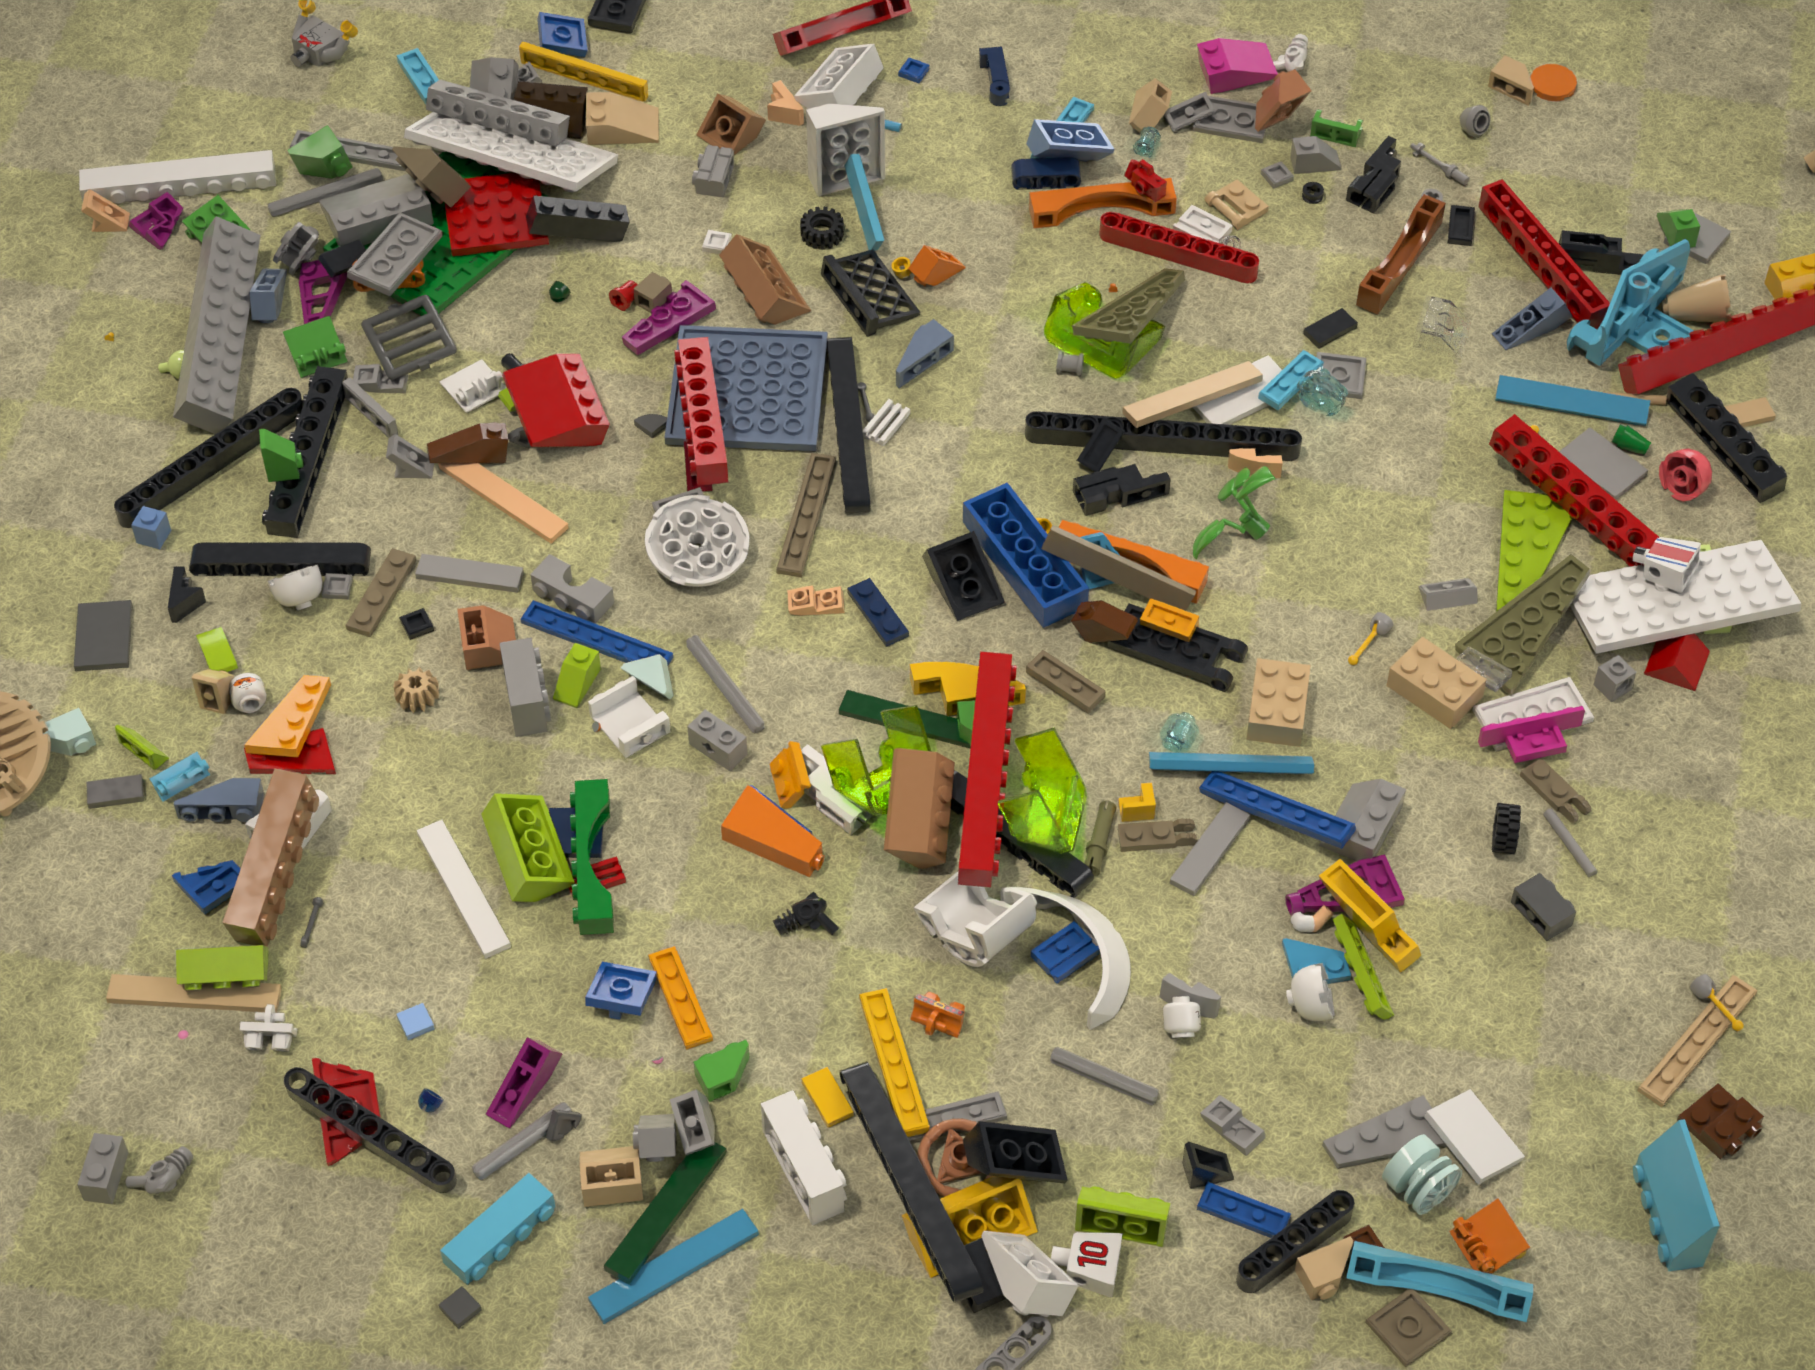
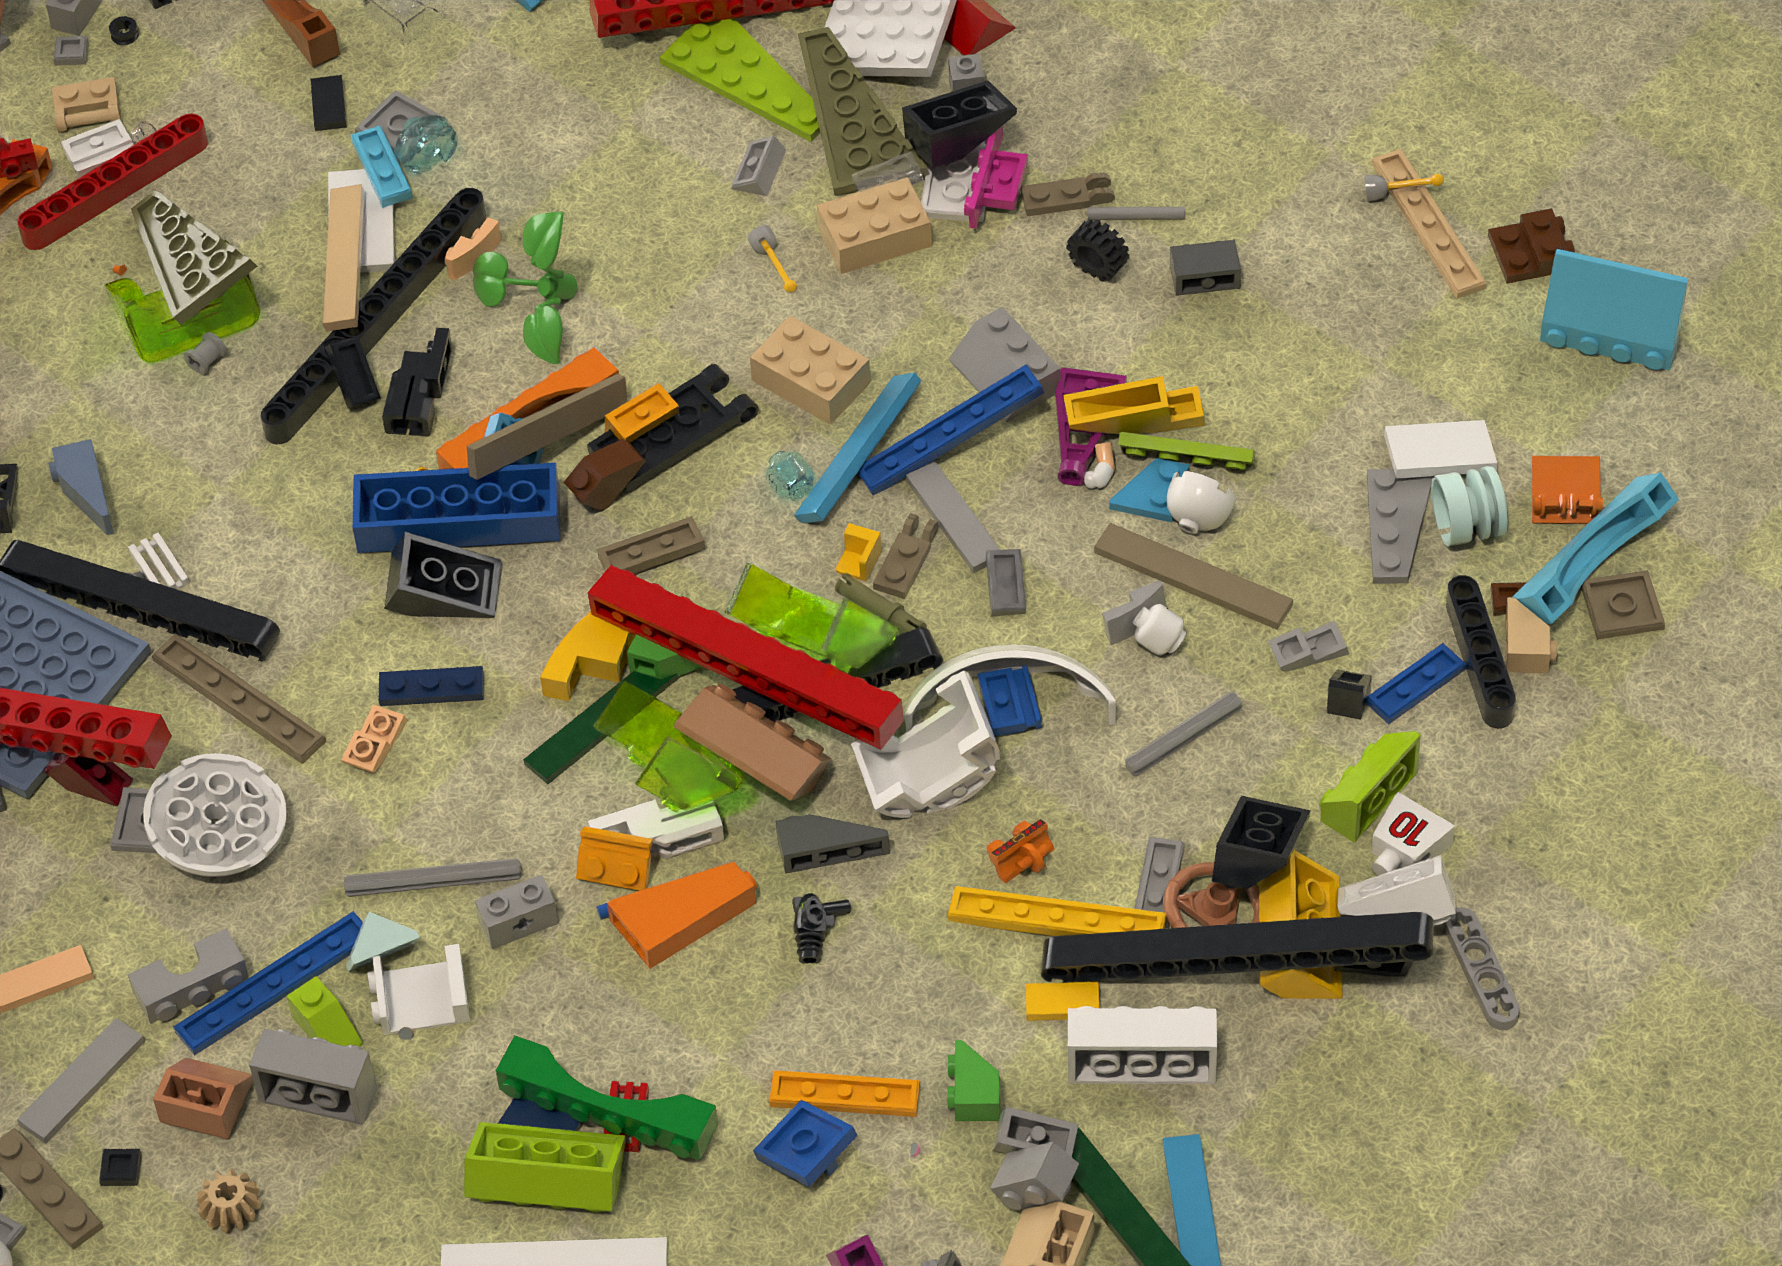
camera: 60 degrees left, 0 degrees up
none -> dark grey slope [775,814,890,874]
none -> black slope [902,81,1017,169]
none -> flat silver tile [986,549,1026,617]
none -> dark tan tile [1094,523,1293,630]

